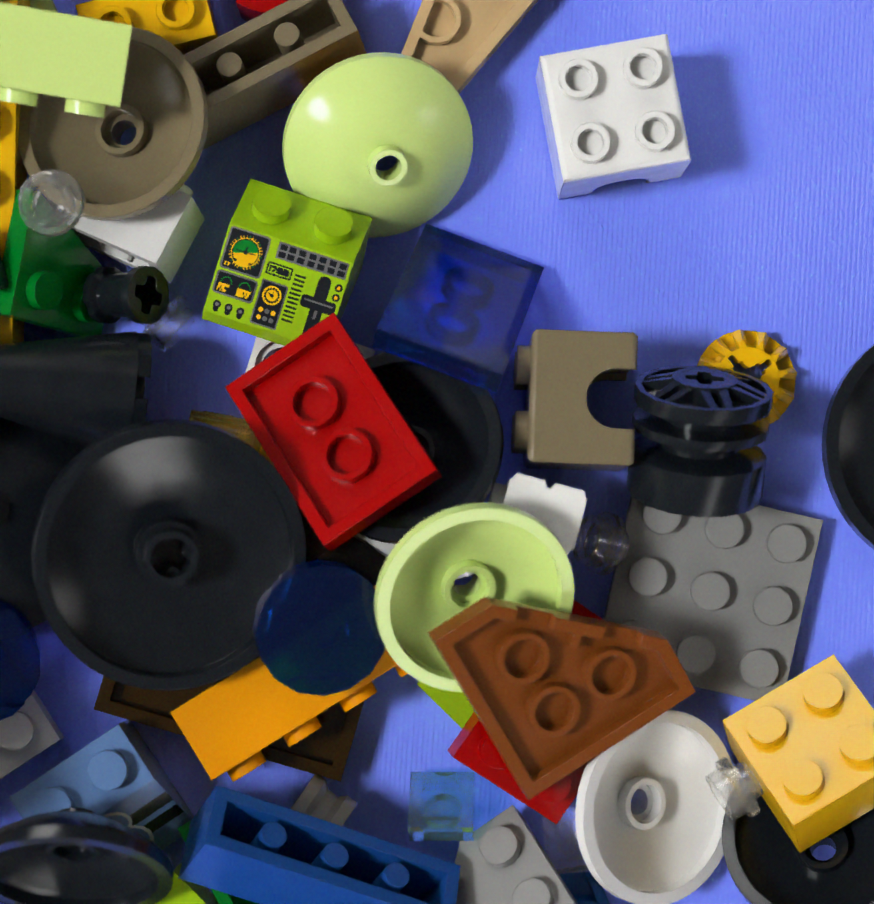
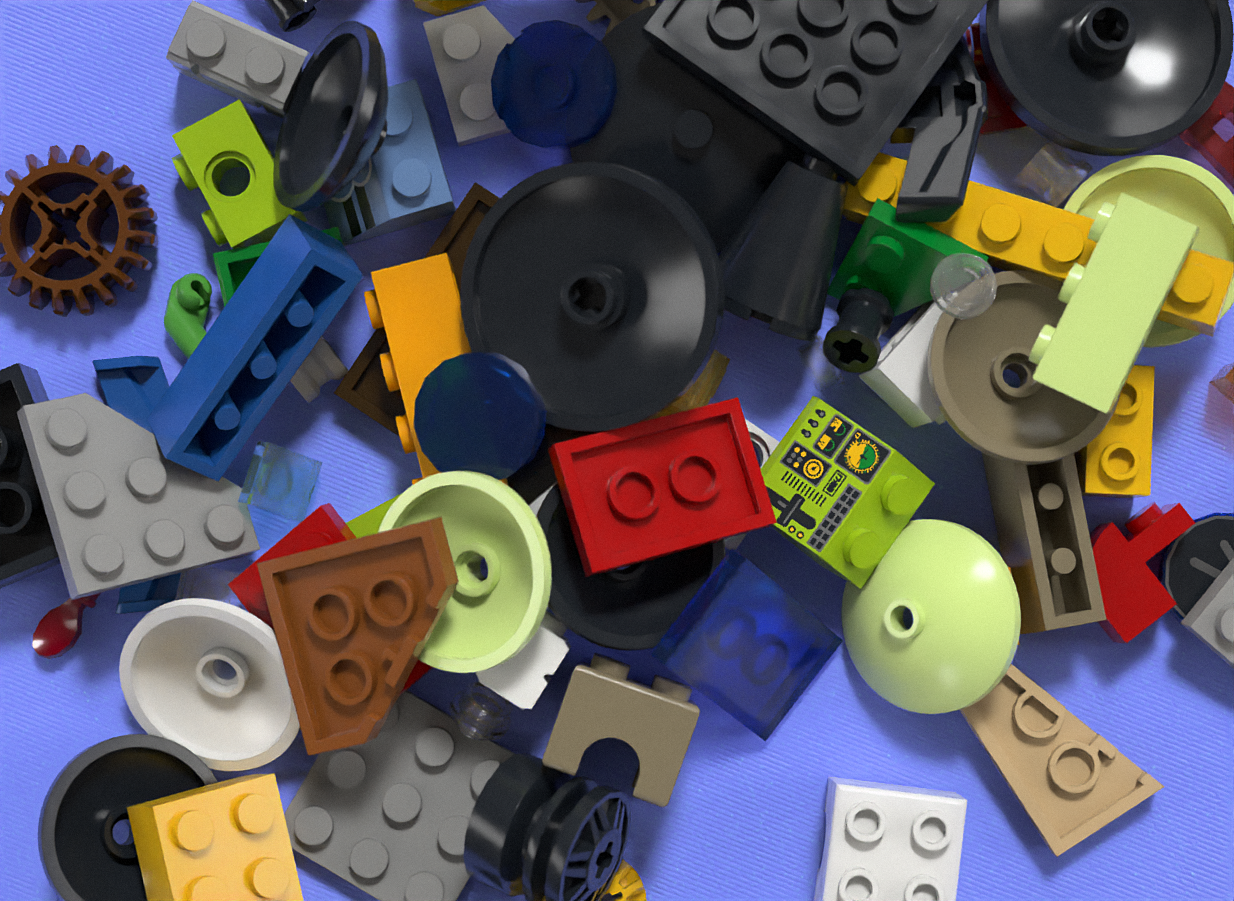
camera: 110 degrees right, 0 degrees up
clear plate [705,757,764,821] -> none

